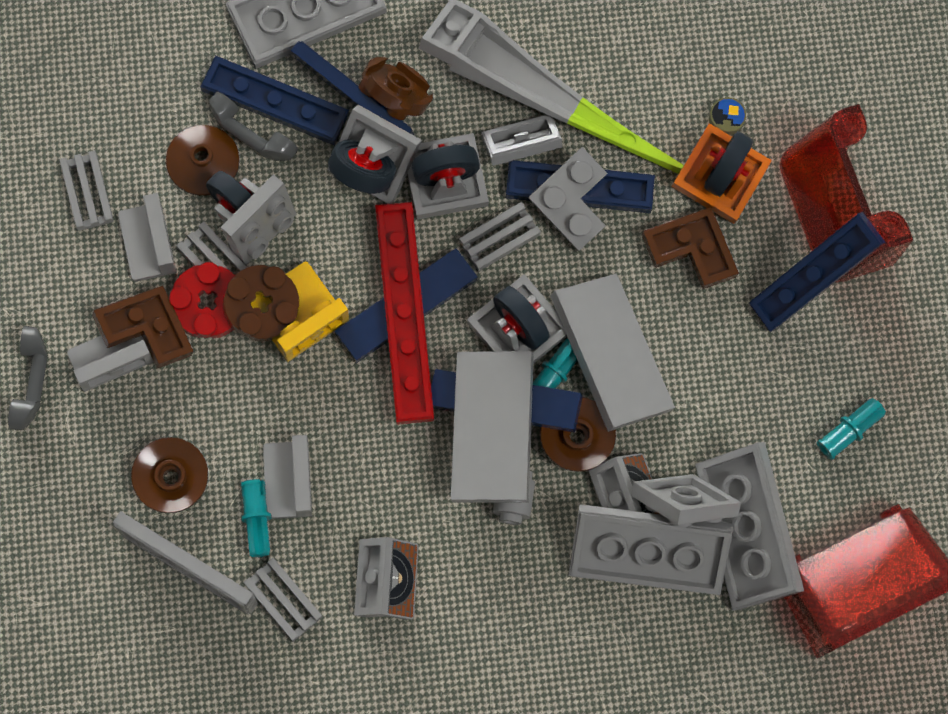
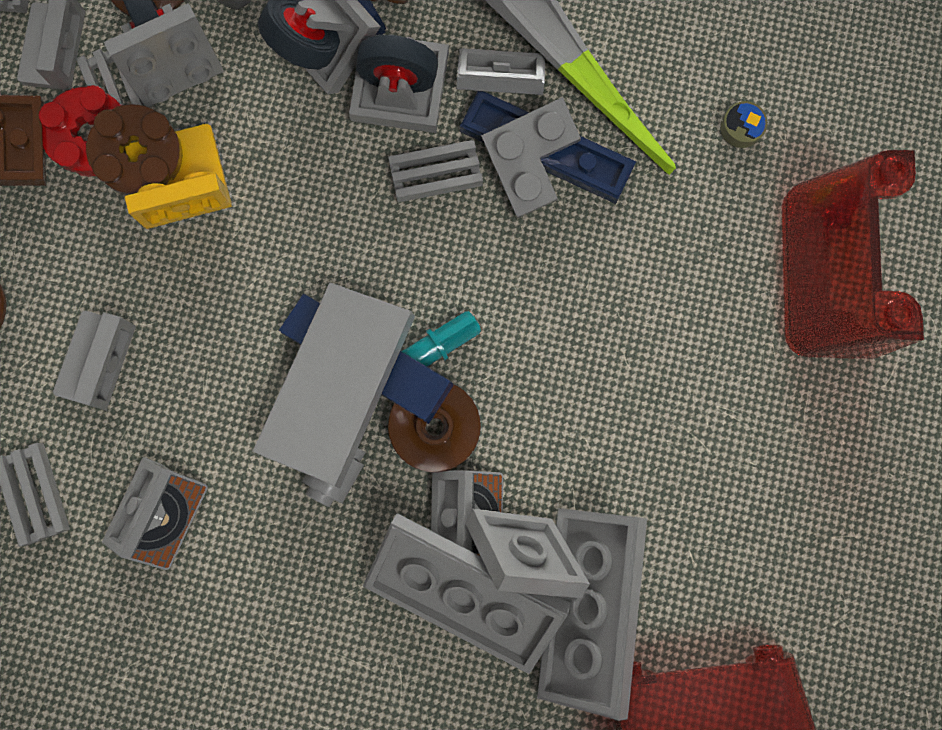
camera: 25 degrees right, 5 degrees up
teal axle [241,479,272,557] -> none
dark blue tile [335,248,478,364] -> none
red tile [375,202,434,425] -> none
plate [467,274,567,364] -> none
light grey tile [550,273,675,432] -> none
reddish brown plate [642,207,739,289] -> none
orange plate [671,123,772,224] -> none
dark blue tile [749,212,885,332] -> none
teal axle [817,398,886,460] -> none

